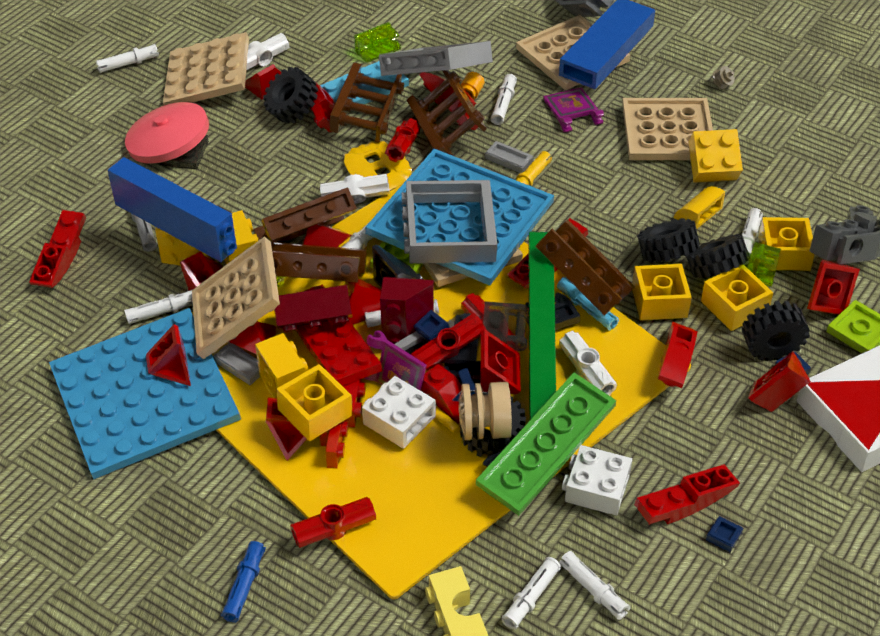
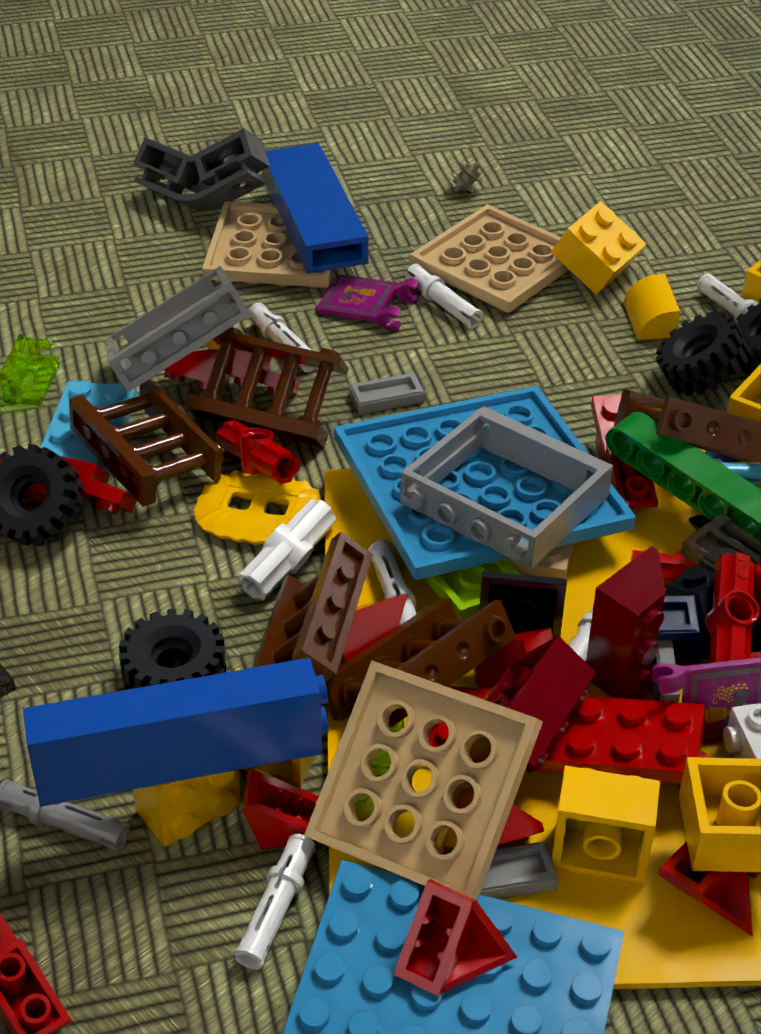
camera: 50 degrees left, 5 degrees down
yellow pin [516,151,552,186] -> none
none -> black tyre [119,609,226,690]
none -> white pin [405,264,483,329]

